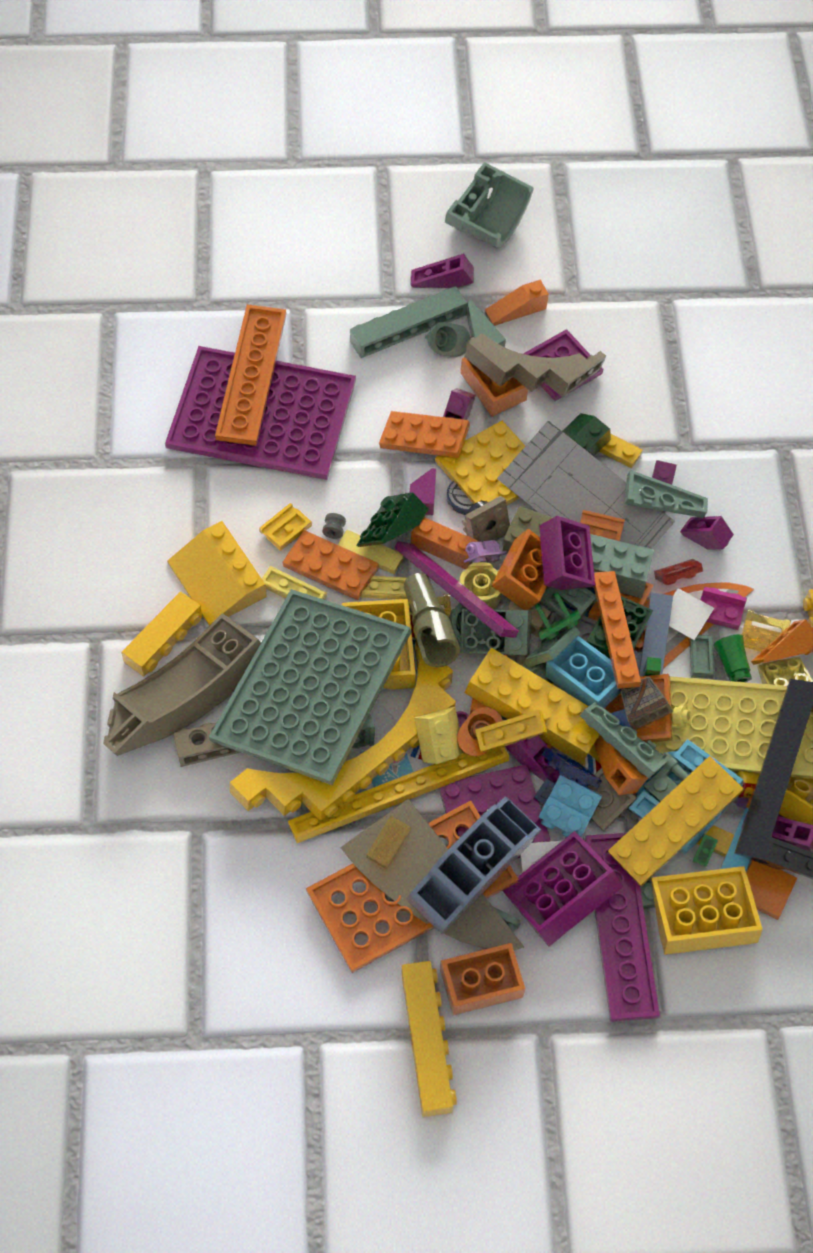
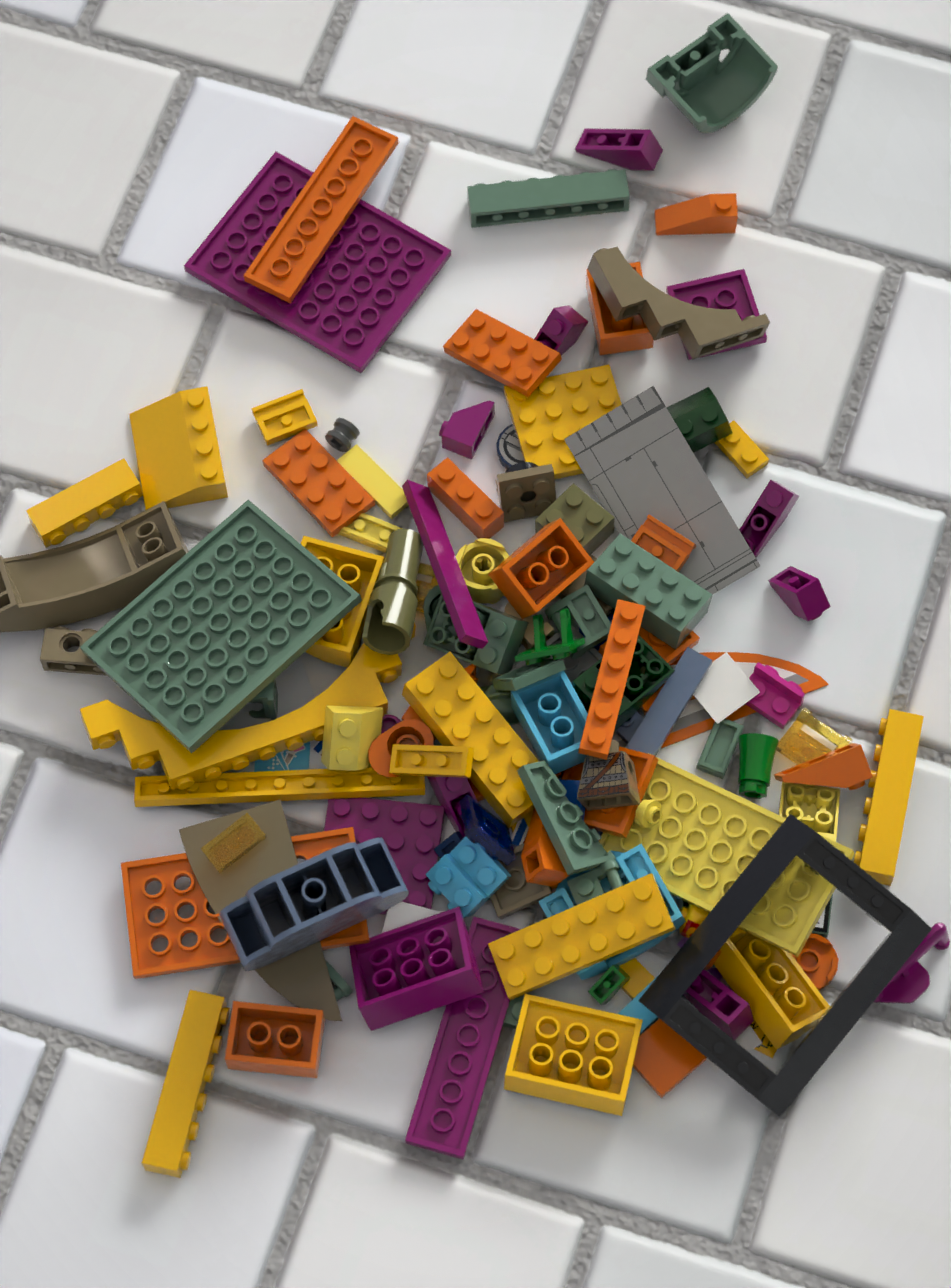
camera: 25 degrees right, 5 degrees up
light yellow tile [262,566,327,600] -> none
dark green slope [356,492,429,547] -> none
sand green piece [425,322,471,357] -> none
lavender hinge [464,540,507,563] -> none
sand green slope [466,300,506,347] -> none
magenta slope [539,515,595,590] -> none
sand green wing [625,470,708,518] -> none
green piece [643,657,662,676] -> none
clear red plate [654,559,703,585] -> none

